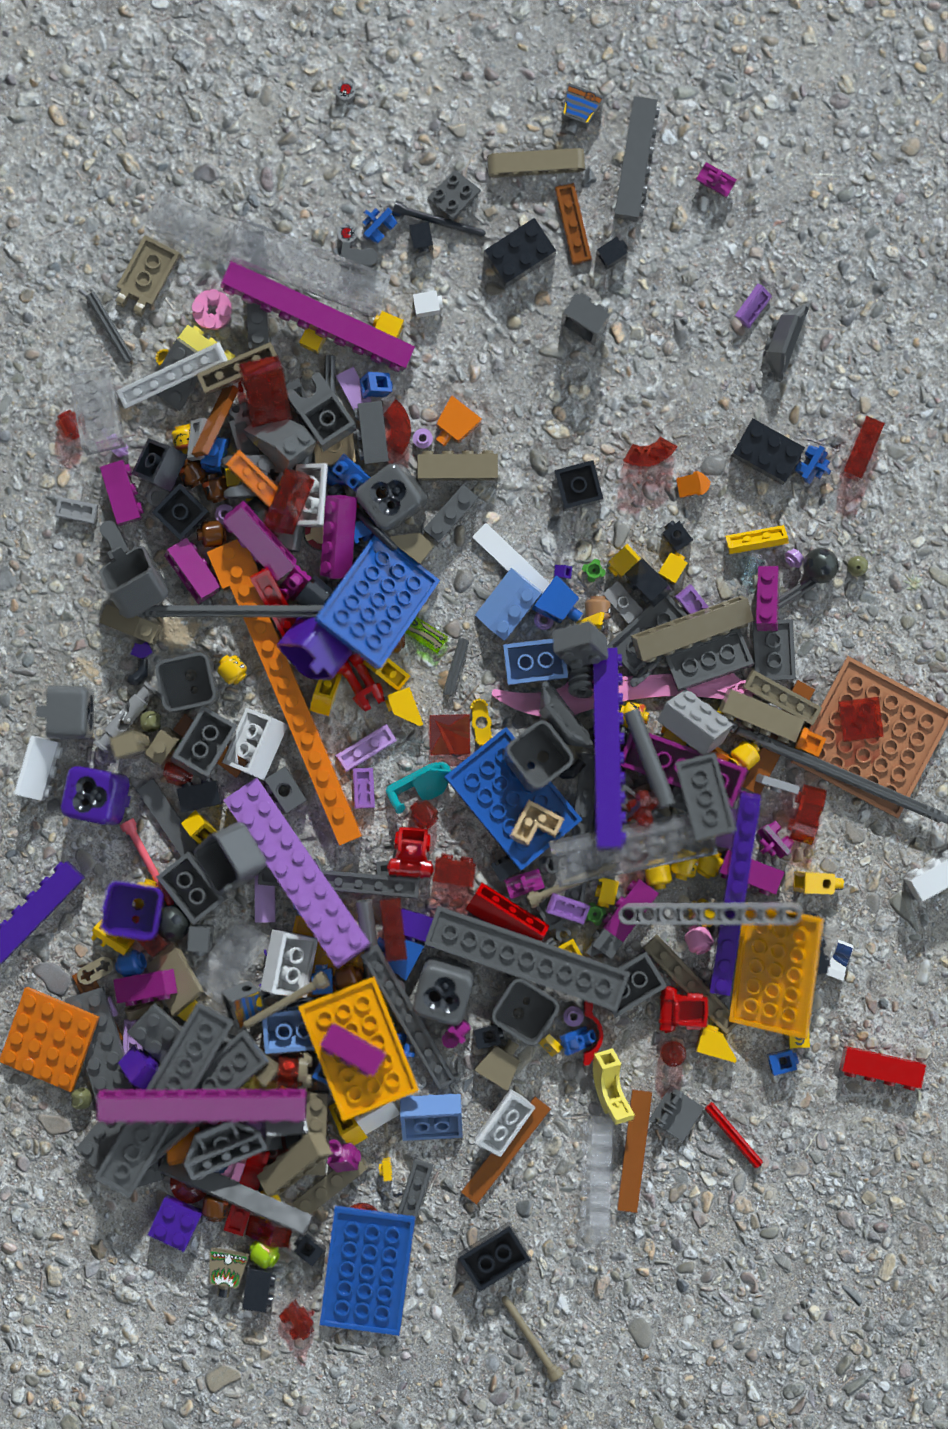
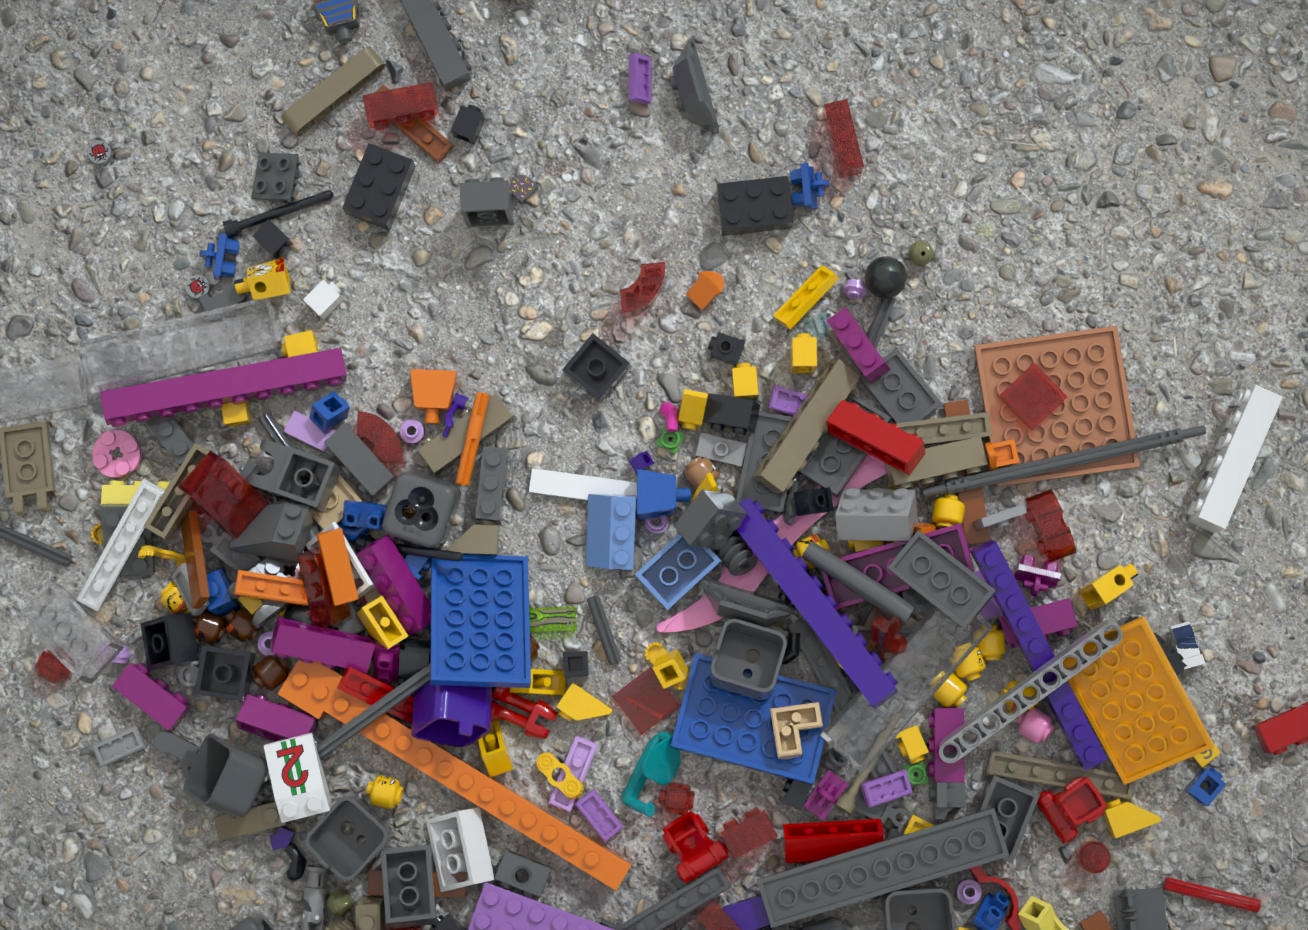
camera: 35 degrees left, 5 degrees down
none -> yellow piece [138,545,186,568]
none -> yellow torso [234,257,291,300]
none -> white slope [264,733,332,823]
none -> orange tile [316,528,358,606]
none -> yellow slope [357,596,408,650]
none -> clear red brick [363,82,440,130]
none -> dark purple piece [442,393,469,437]
none -> orange axle [456,392,489,486]
none -> dark grey tile [510,175,538,204]
none -> yellow piece [536,752,584,799]
none -> black brick [563,651,589,678]
none -> yellow brick [653,649,689,689]
none -> dark pink arm [660,402,678,432]
none -> yellow brick [790,333,817,374]
none -> black brick [793,487,834,516]
none -> red brick [826,399,925,476]

